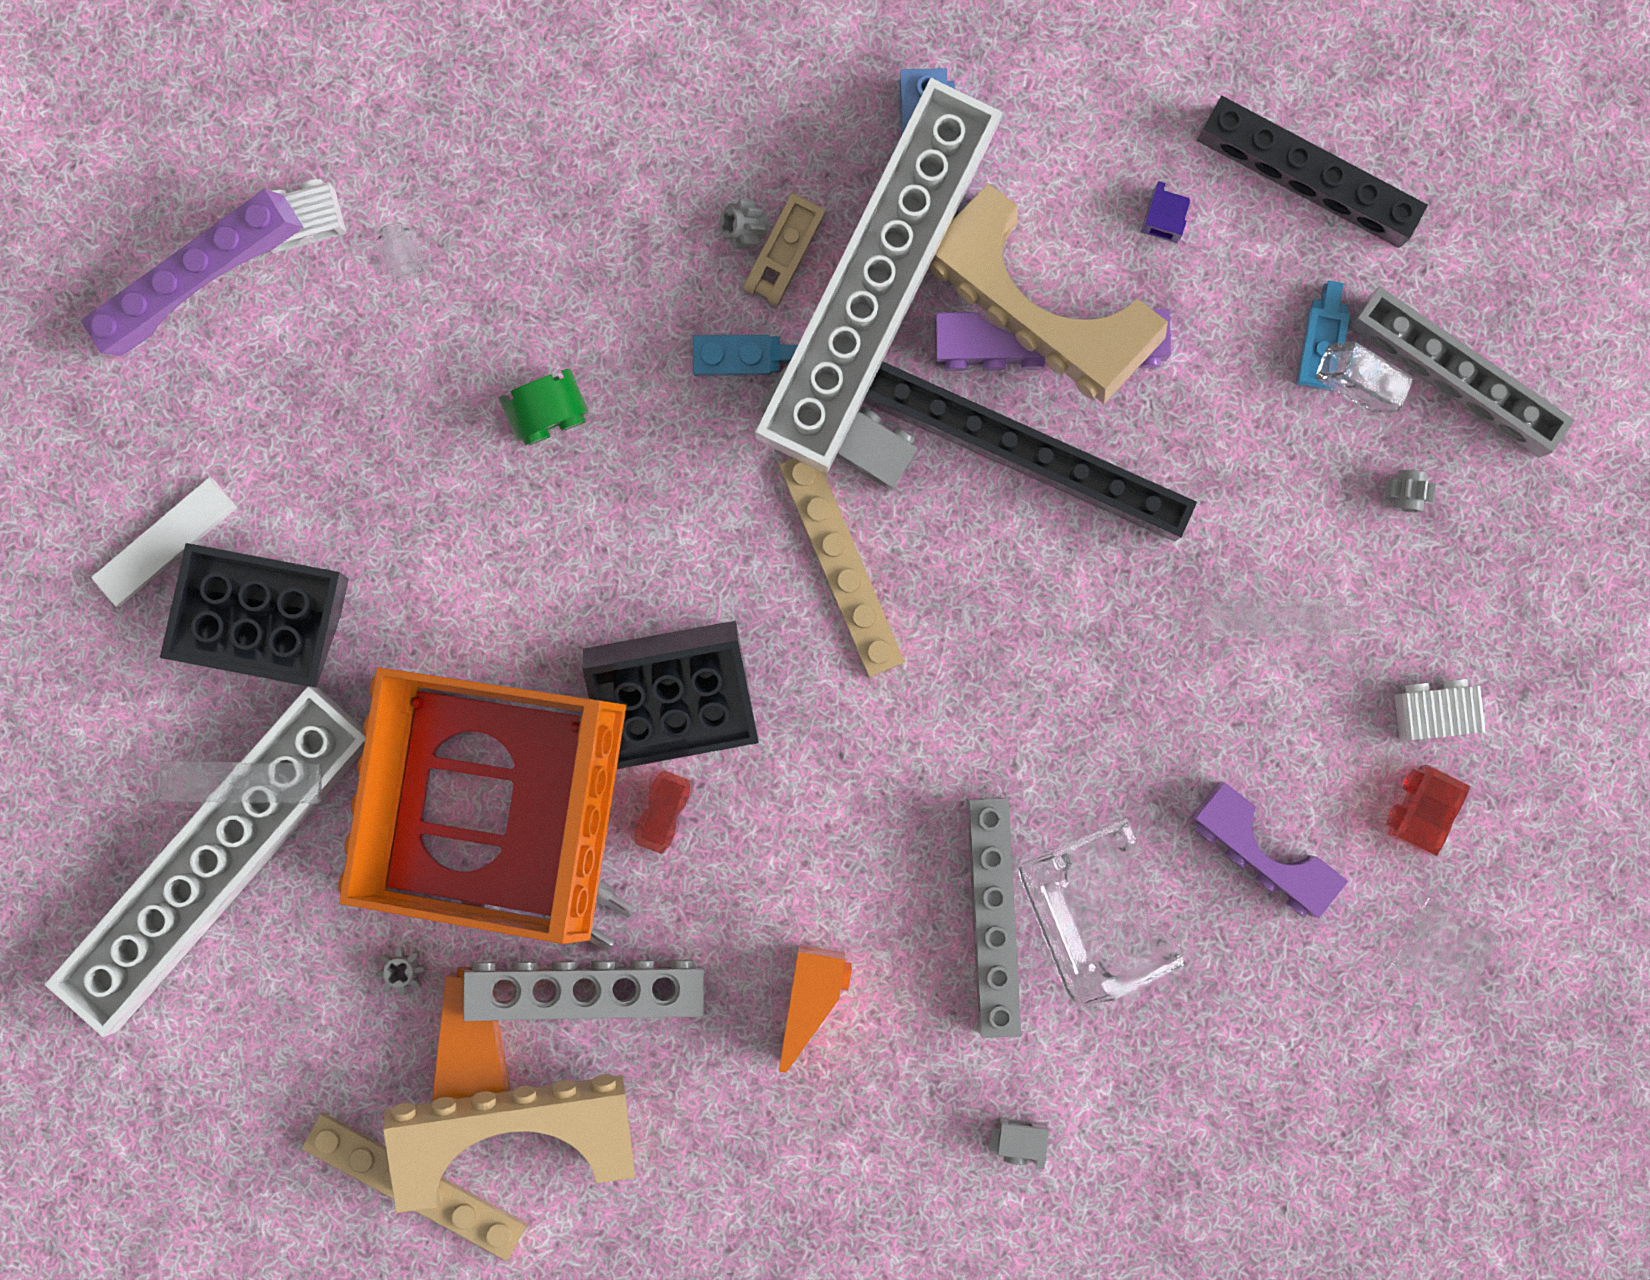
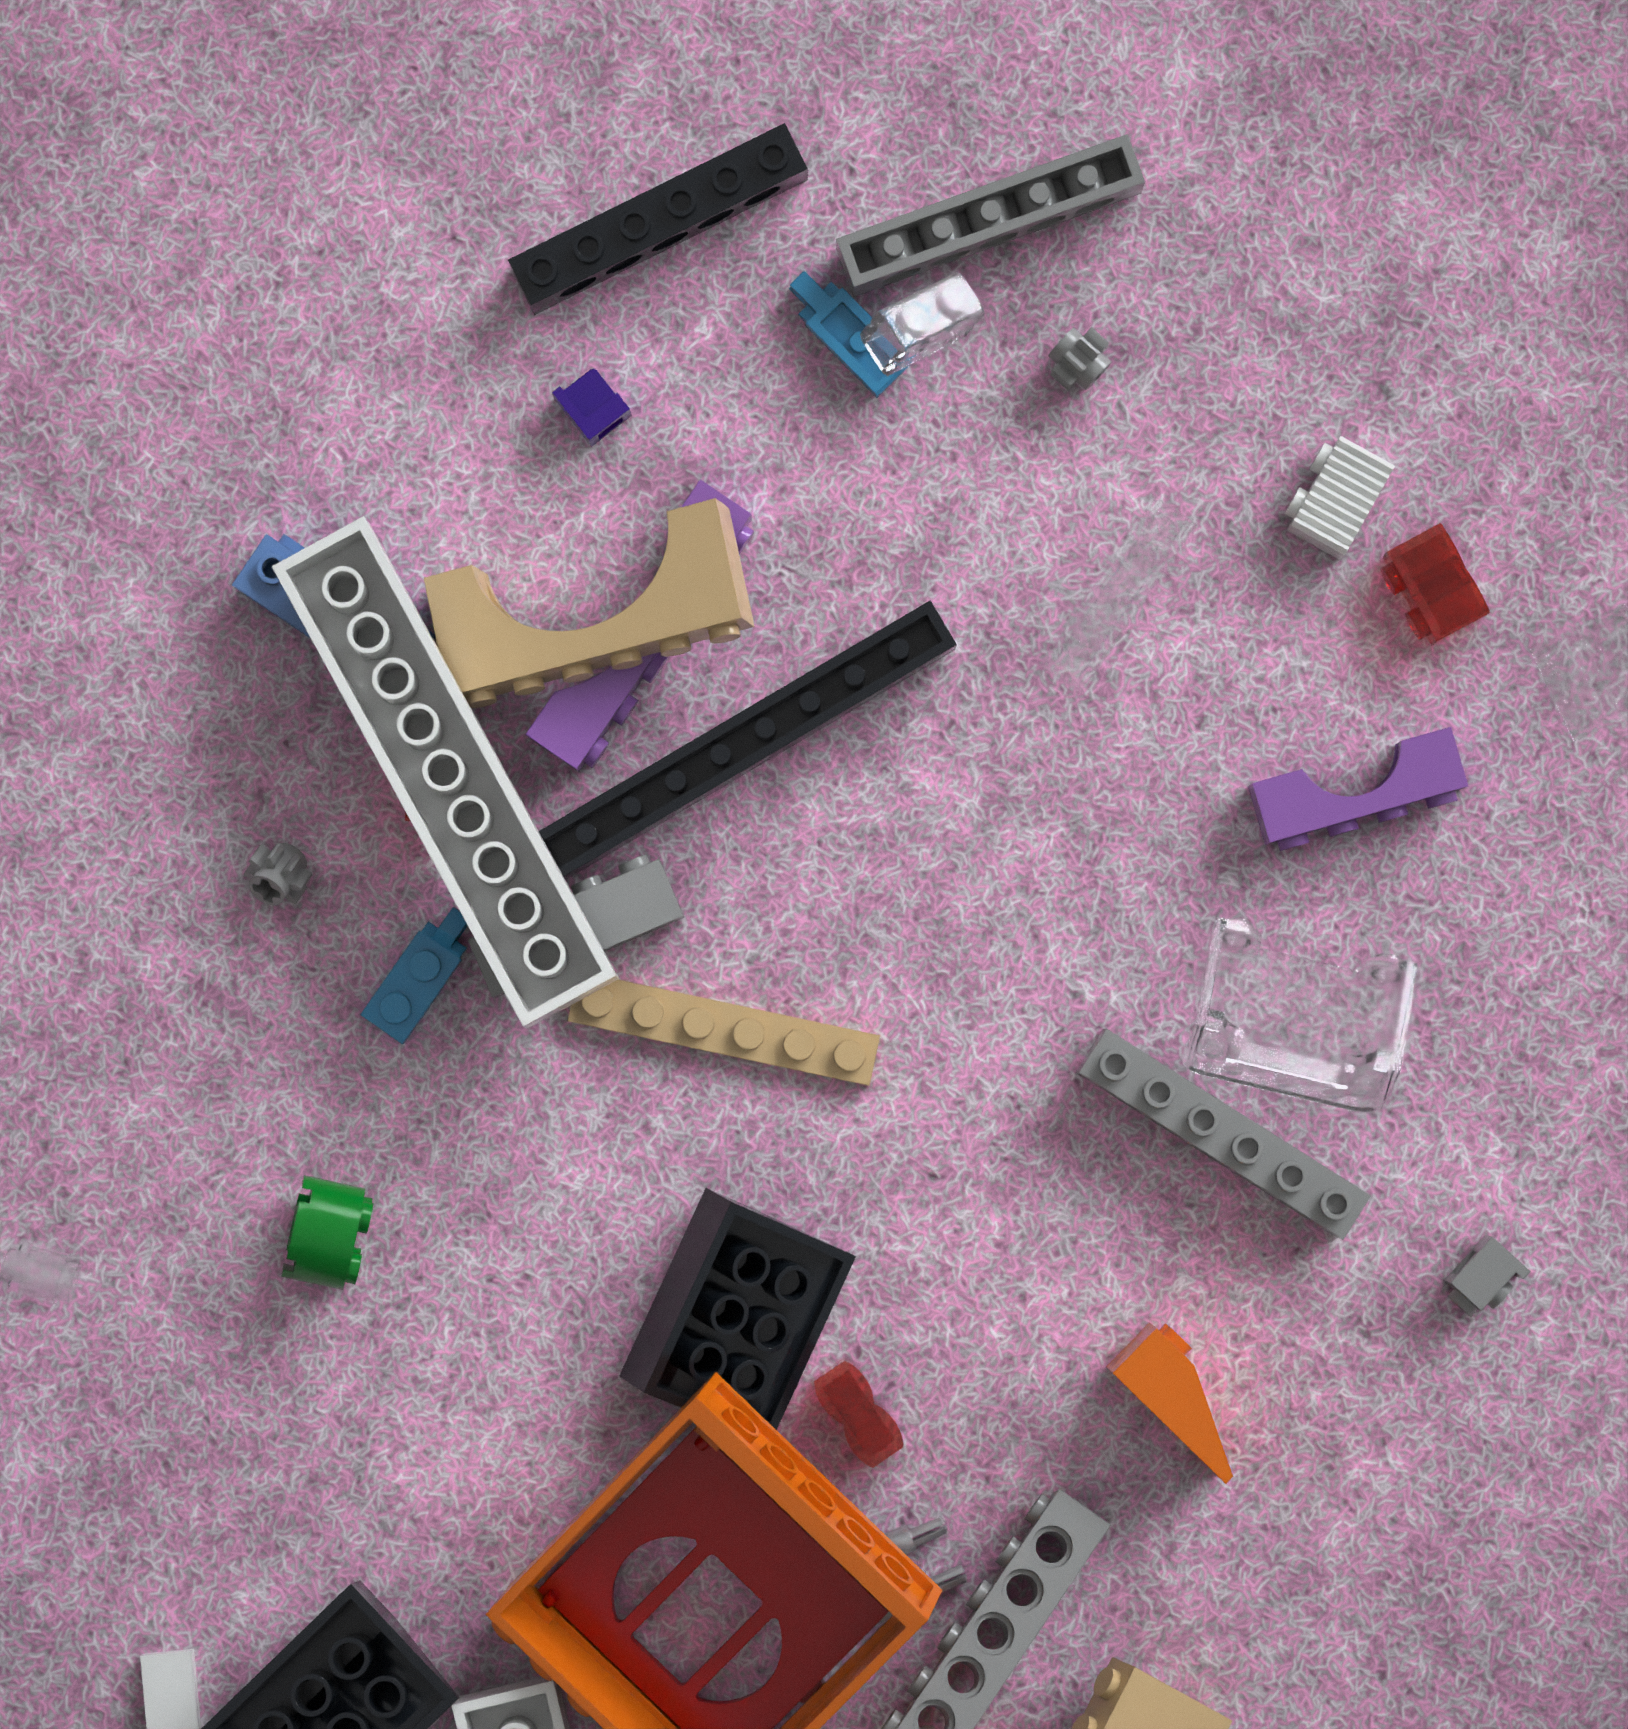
camera: 60 degrees left, 0 degrees up
tan plate [743,193,826,307] -> none

